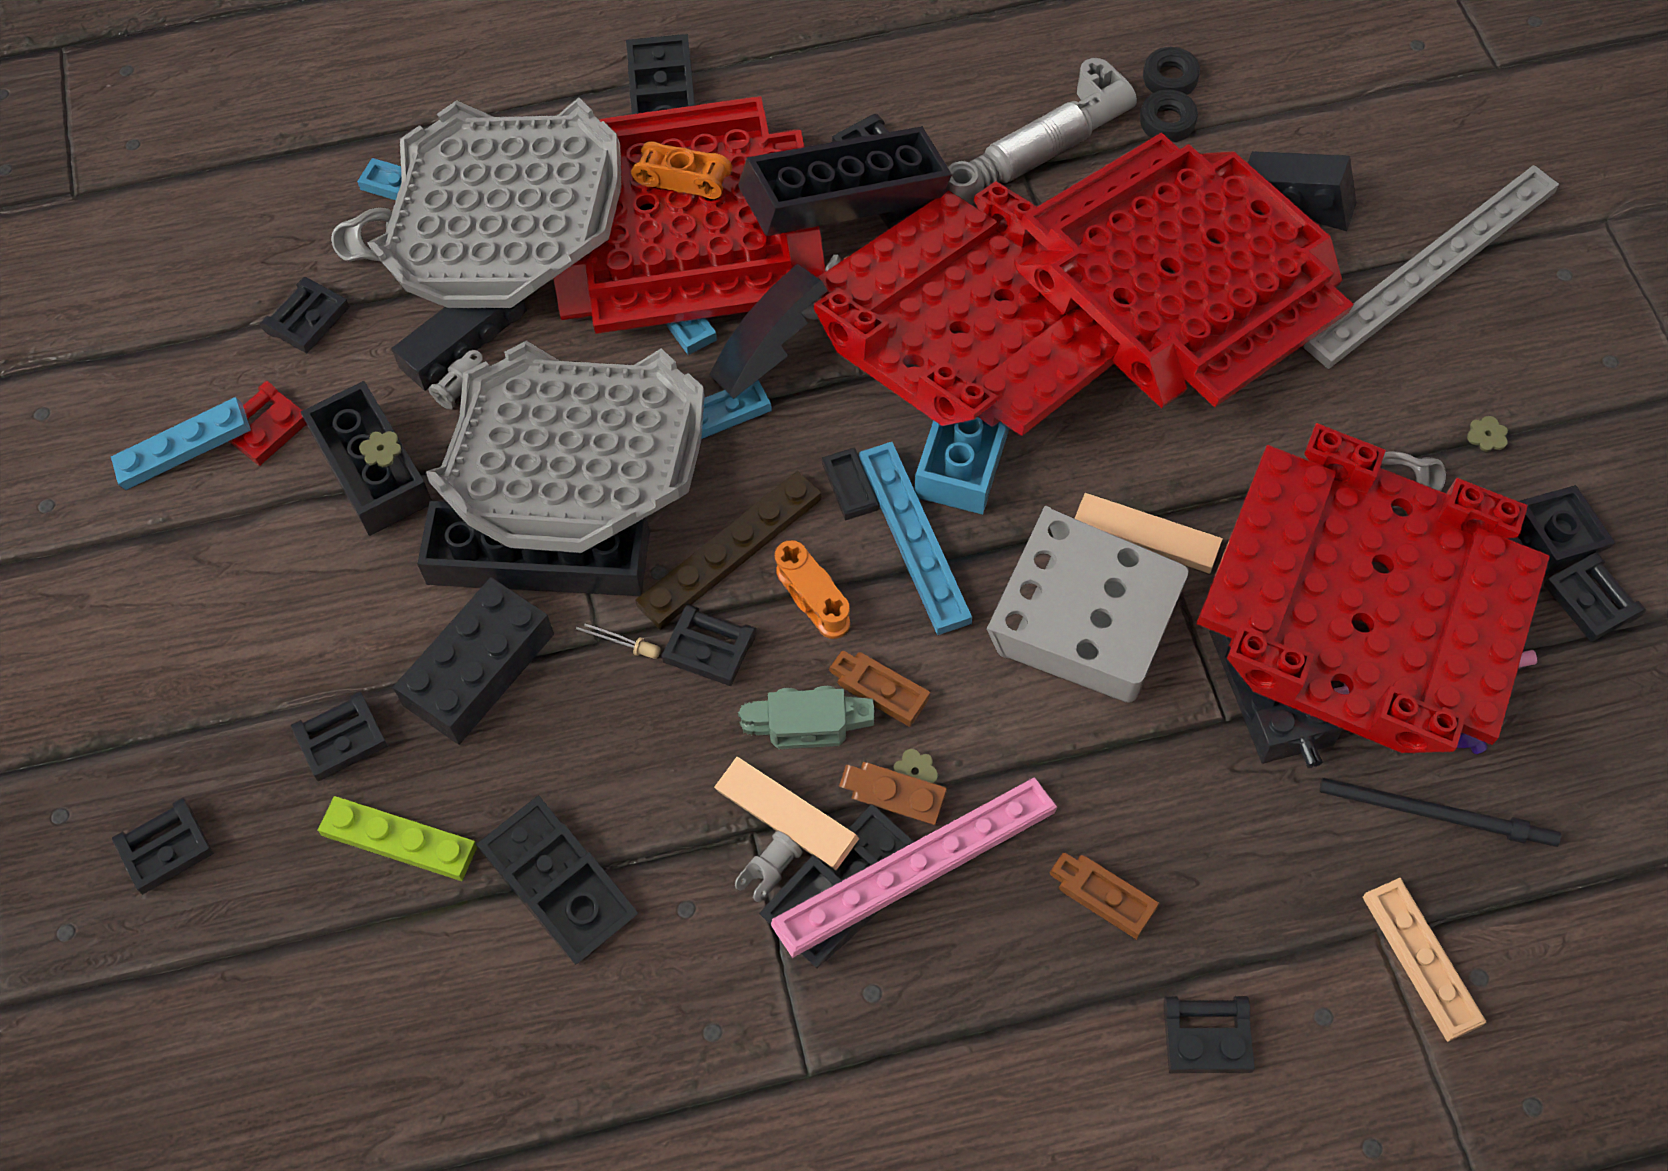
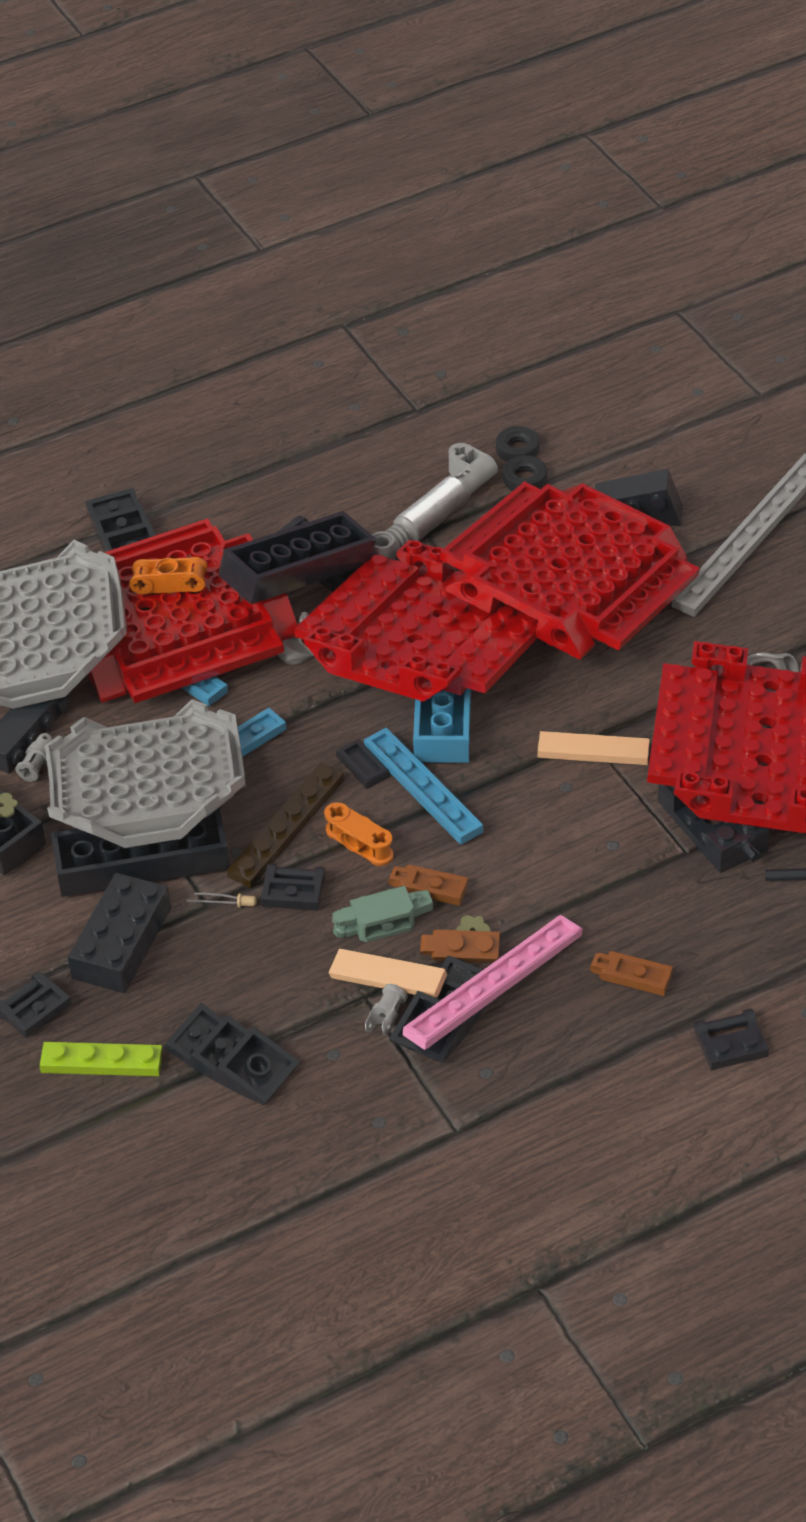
camera: 15 degrees left, 15 degrees down
black slope [709,264,828,399] -> none
light grey piece [987,506,1188,703] -> none

